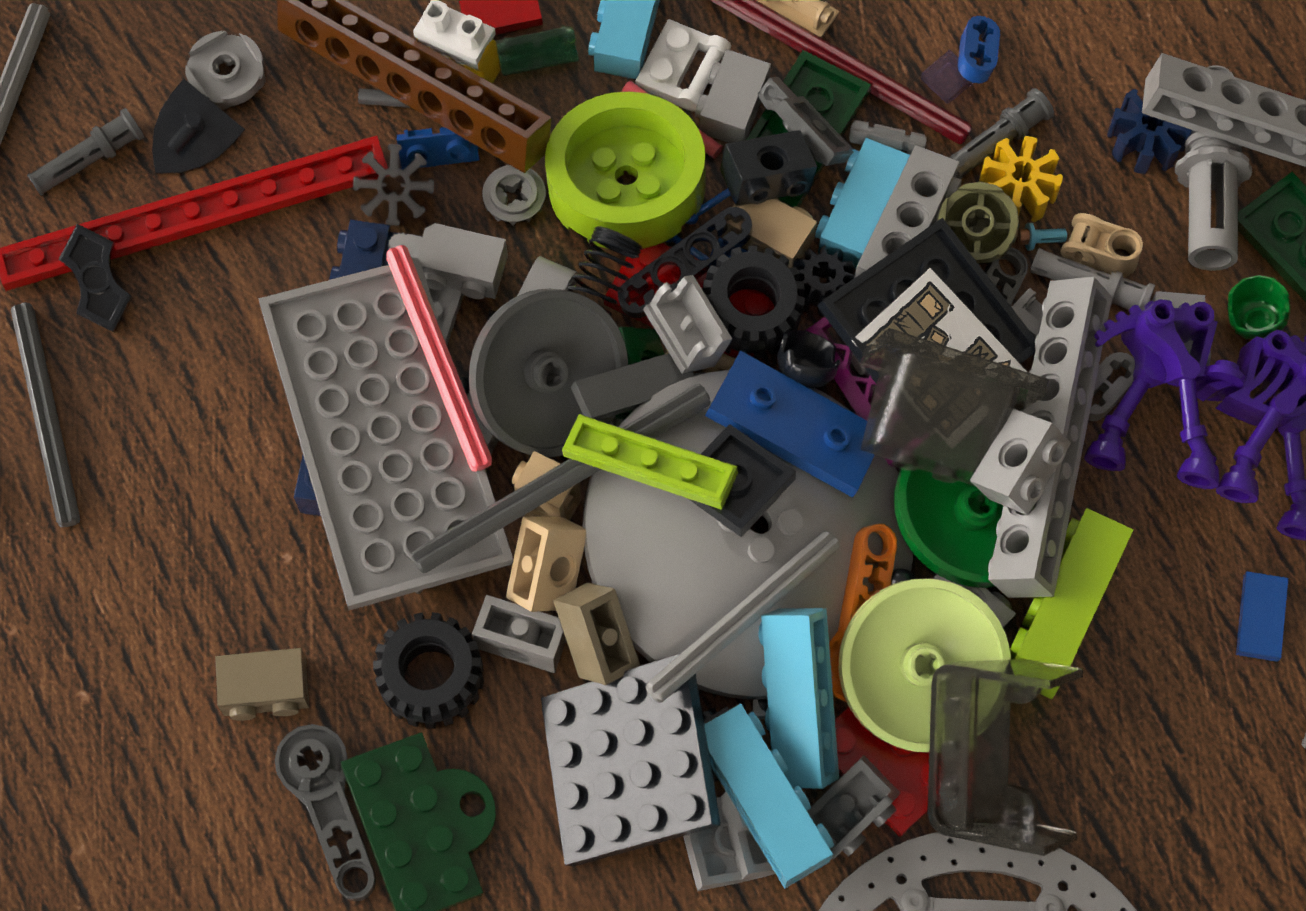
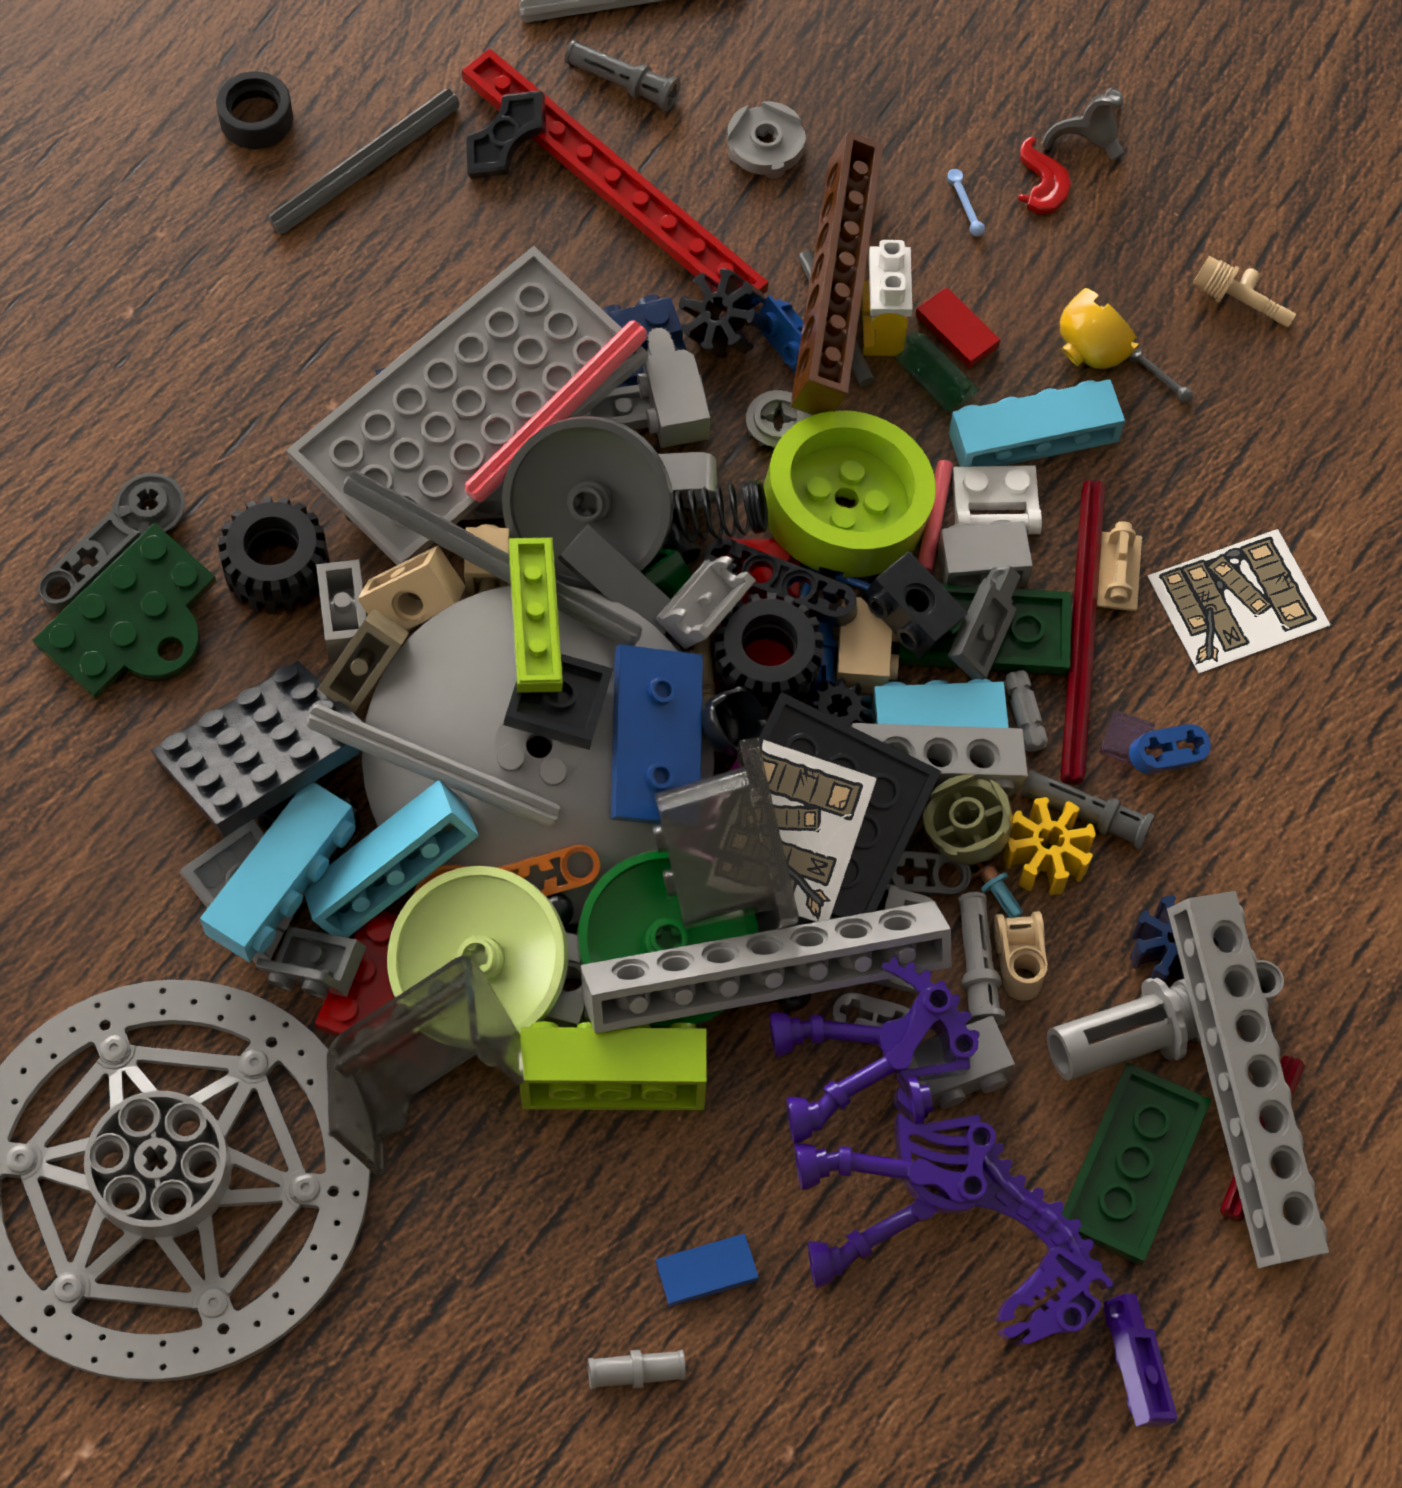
camera: 60 degrees right, 5 degrees down
black shield [152,79,245,174] -> none
dark tan brick [215,648,309,721] -> none
light grey brick [970,409,1071,515] -> none
green hair [1228,275,1290,340] -> none

